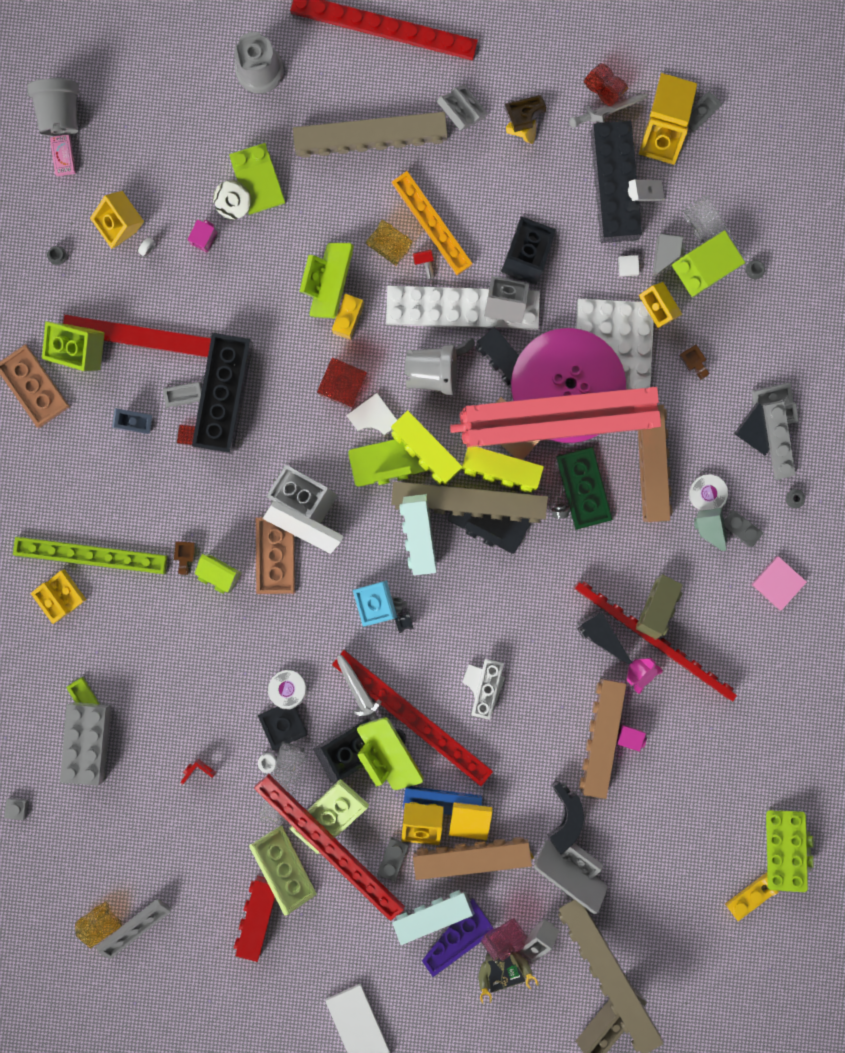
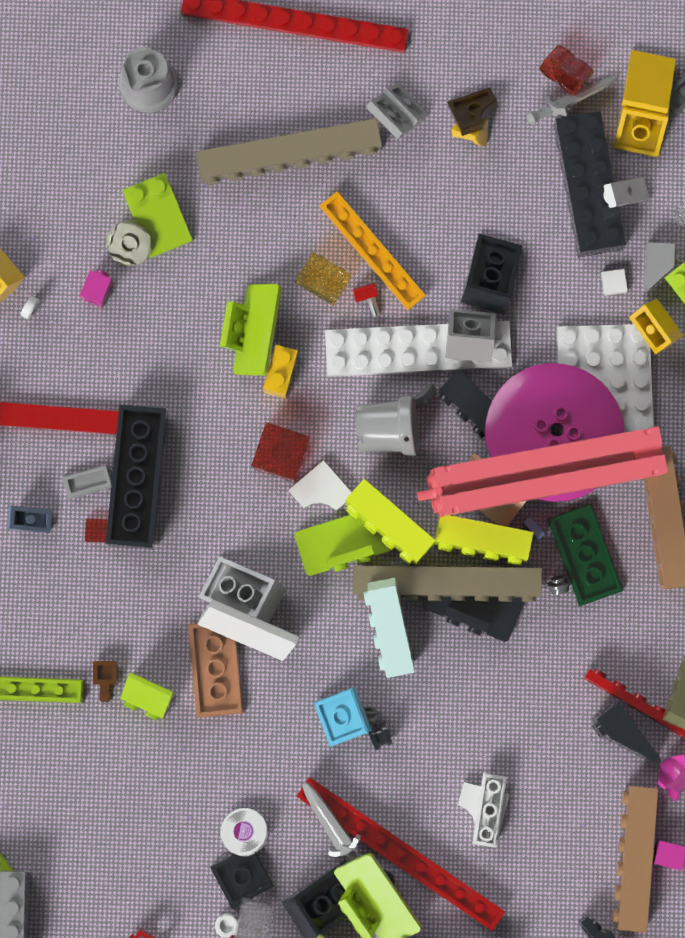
camera: 10 degrees left, 5 degrees down
none -> medium blue tile [522,517,545,542]

